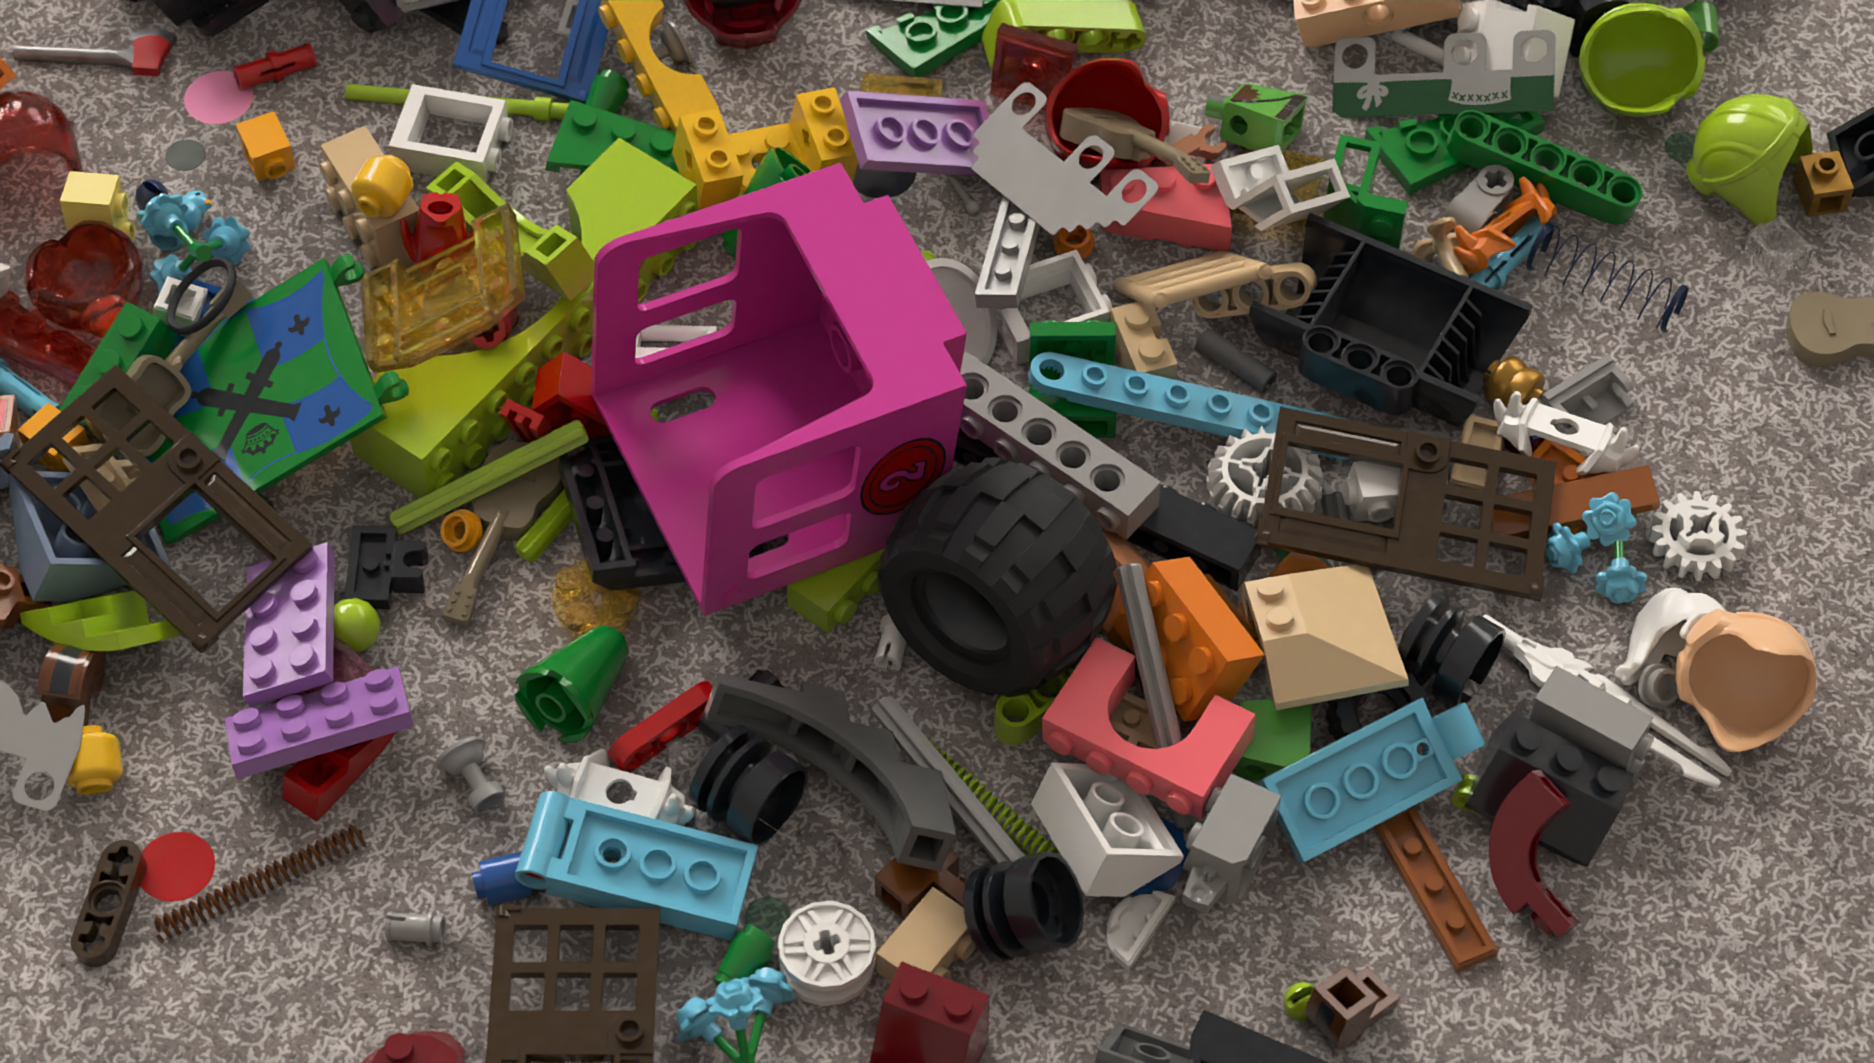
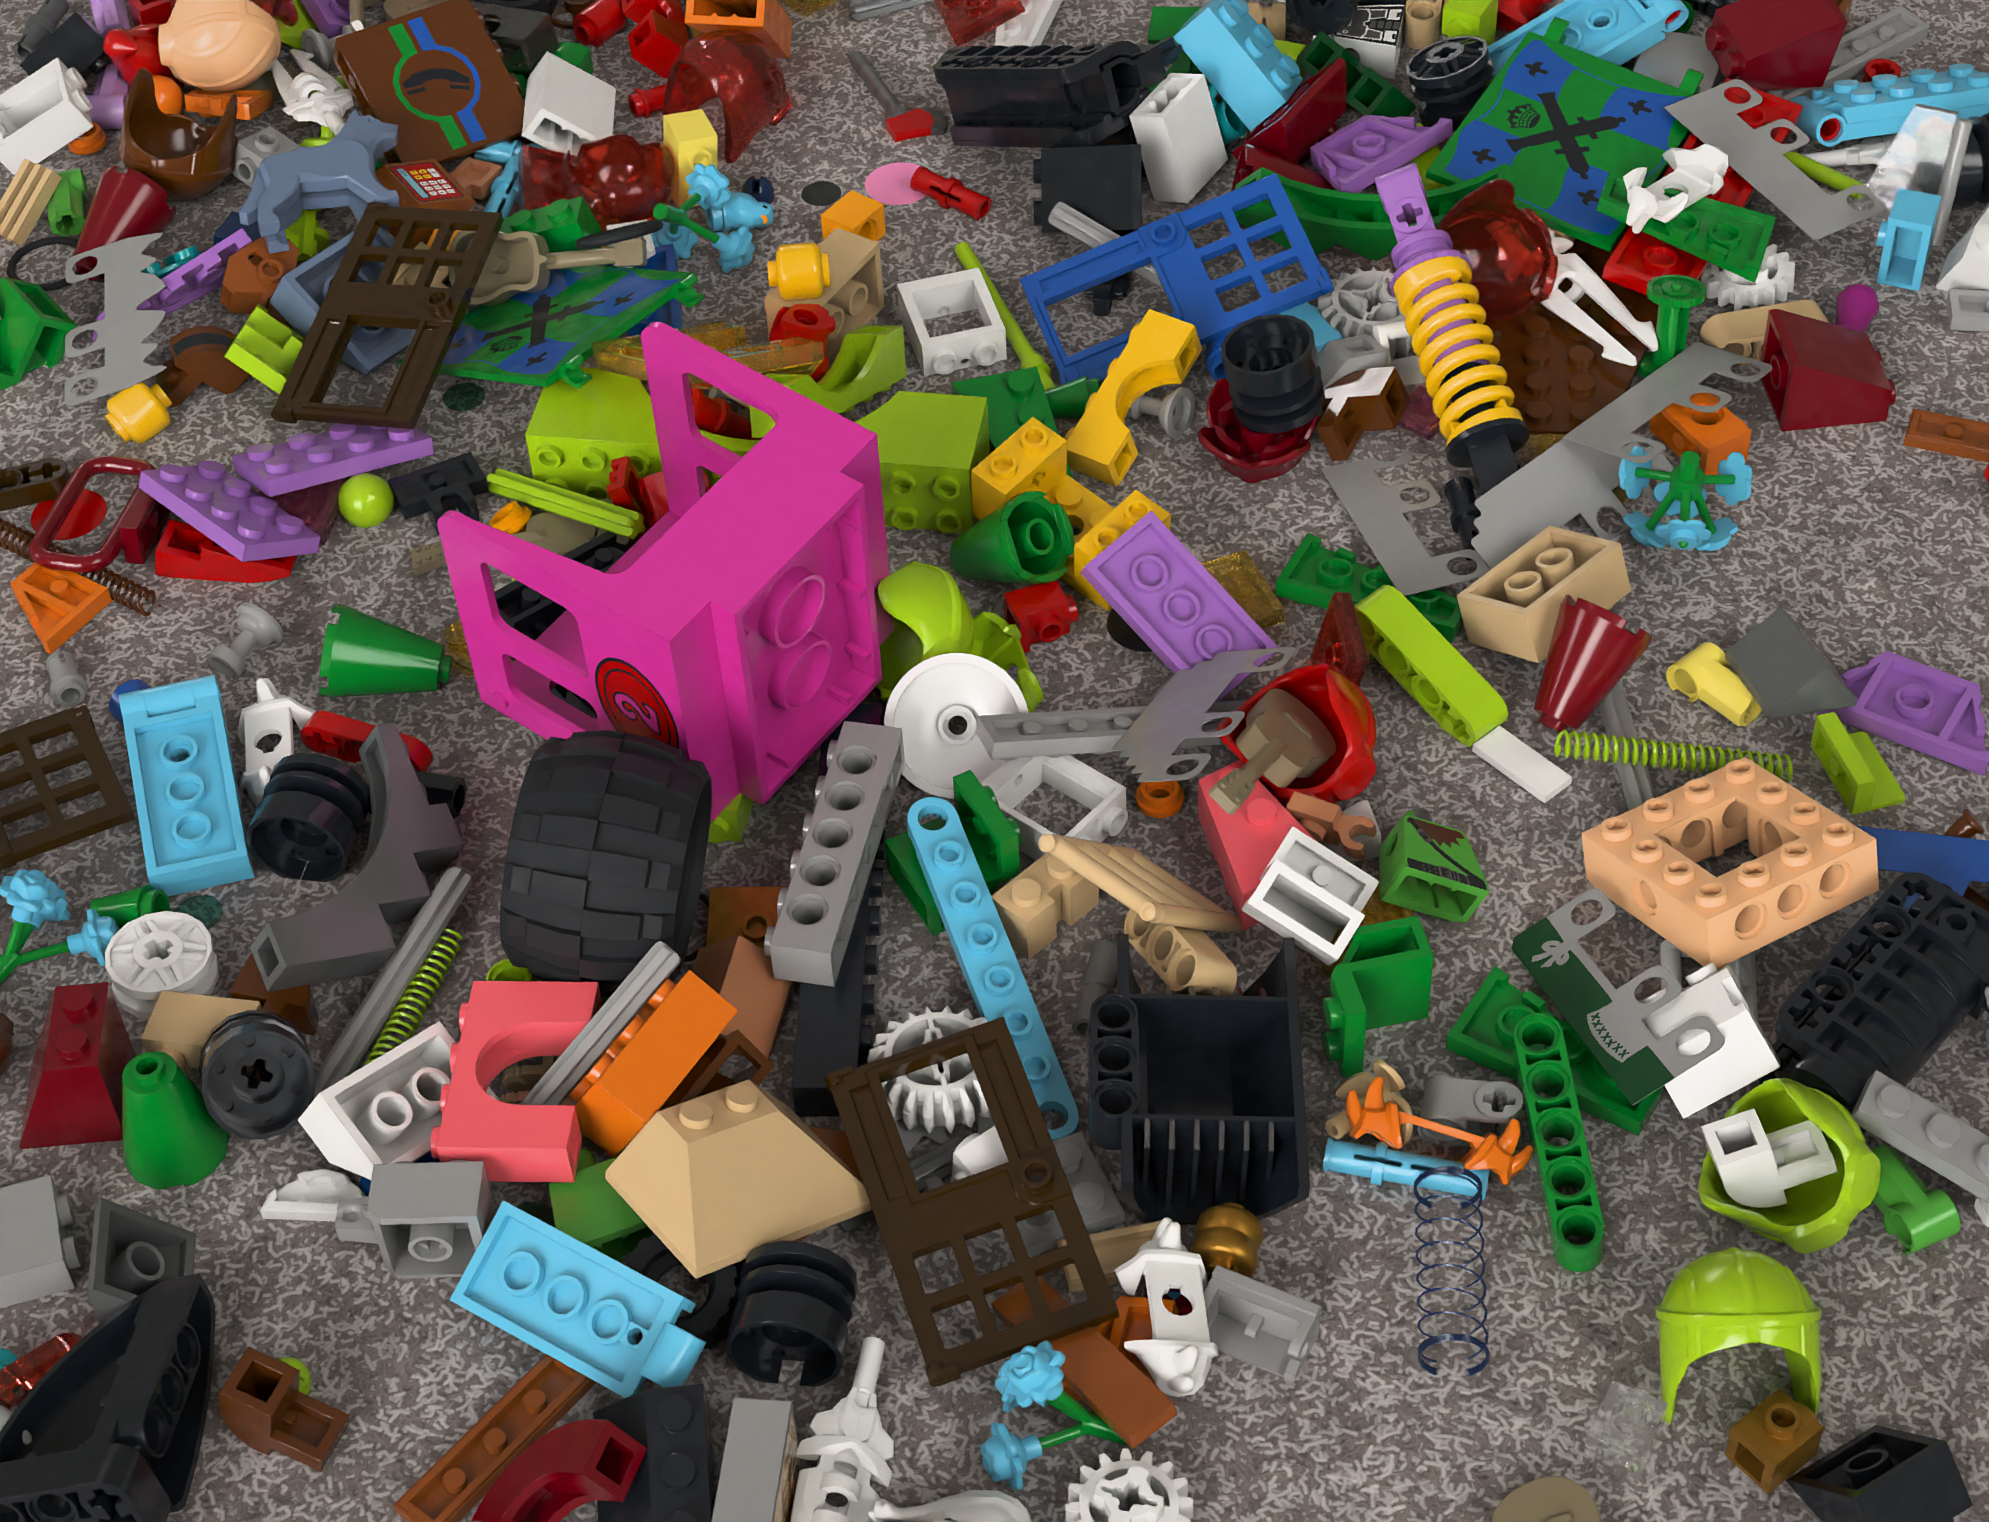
camera: 65 degrees right, 10 degrees down
none -> orange wing [10,562,112,654]
none -> dark red bar [29,456,171,573]
none -> green cone [122,1051,229,1189]
none -> white piece [1472,725,1572,803]
none -> white brick [1701,1108,1837,1208]

